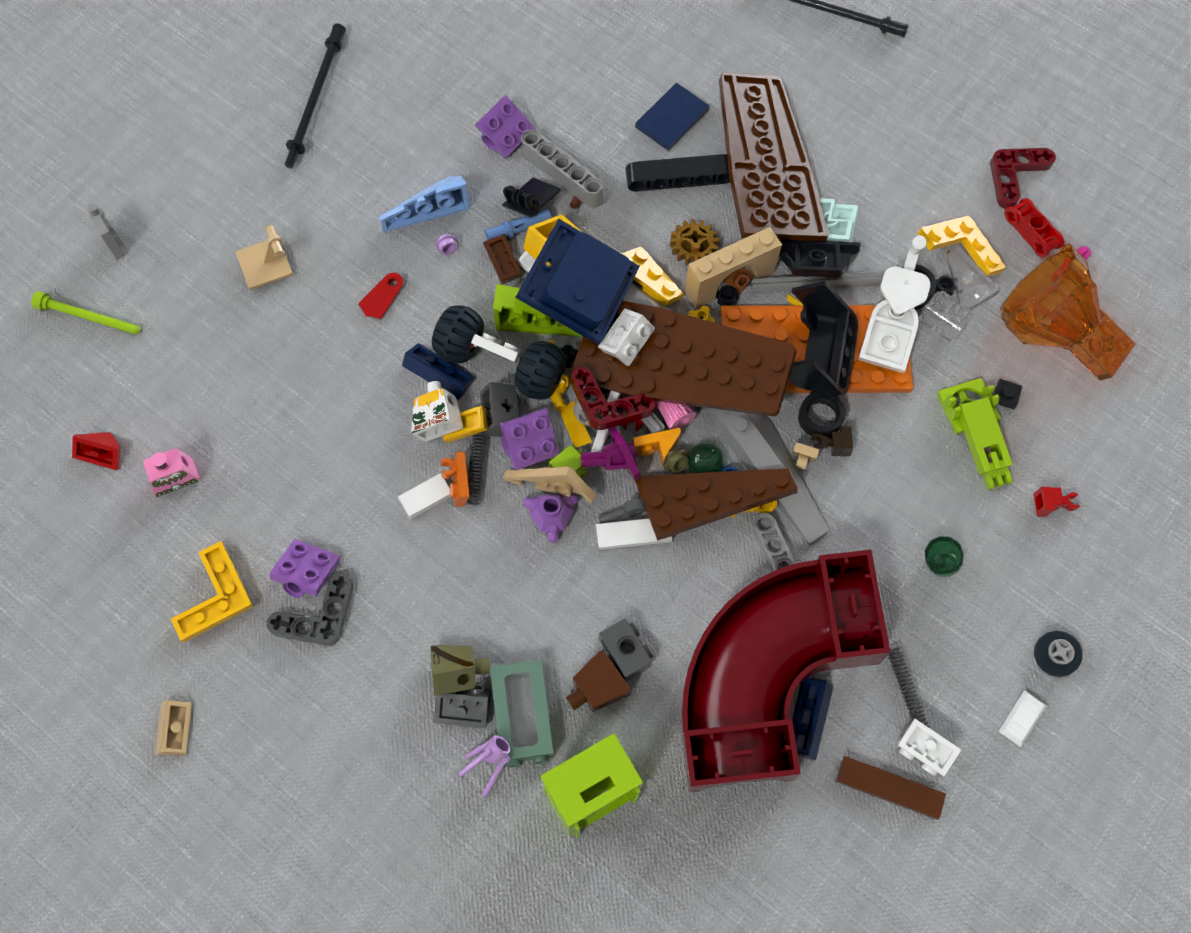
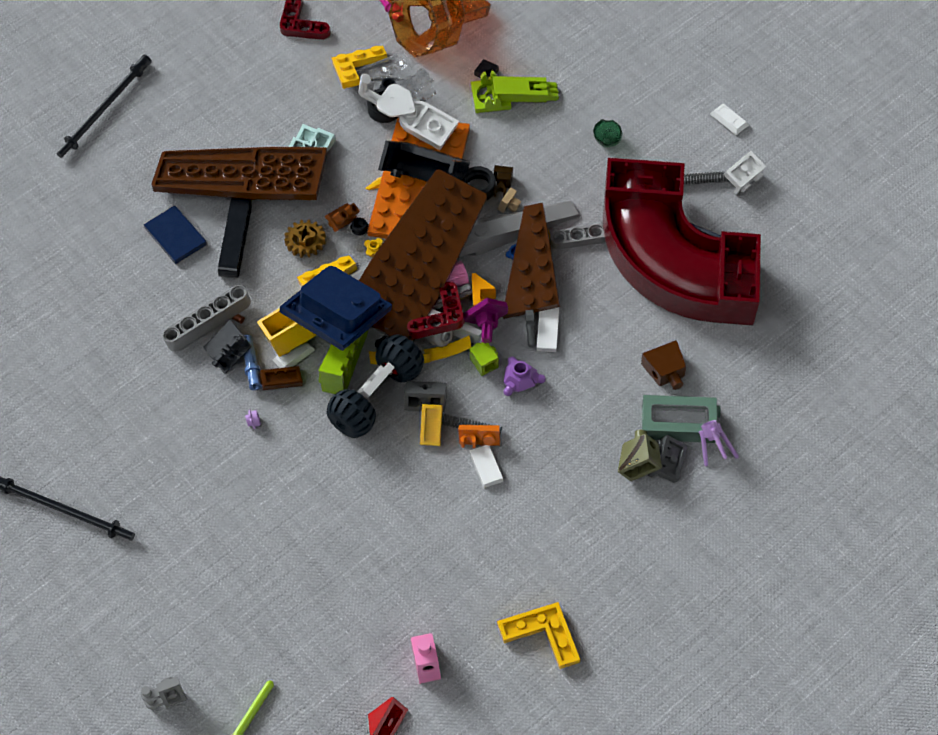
camera: 75 degrees left, 10 degrees down
tan slope [155,700,192,756] -> none
tan plate [235,225,293,290] -> none
dark grey beam [266,573,353,646] -> none
medium lavender plate [270,539,340,598] -> none
red piece [358,273,403,319] -> none
light blue wedge [379,175,469,232] -> none
dark blue slope [402,343,475,400] -> none
torso [411,381,463,442] -> none
medium lavender plate [475,95,535,158] -> none
medium lavender plate [500,408,560,470] -> none
tan wing [503,466,596,502] -> none
lime container [540,733,643,839] -> none
white bracket [598,309,655,366] -> none
dark grey brick [599,618,653,681] -> none
olive plate [664,449,688,473] -> none
tan arch [684,227,782,309] -> none
clear green hair [687,443,724,473] -> none
light grey axle [751,270,885,292] -> none
black wing [779,240,861,278] -> none
reddish brown tile [836,756,946,820] -> none
red piece [1004,198,1064,258] -> none
red piece [1033,486,1080,517] -> none
black wheel [1034,630,1083,677] -> none

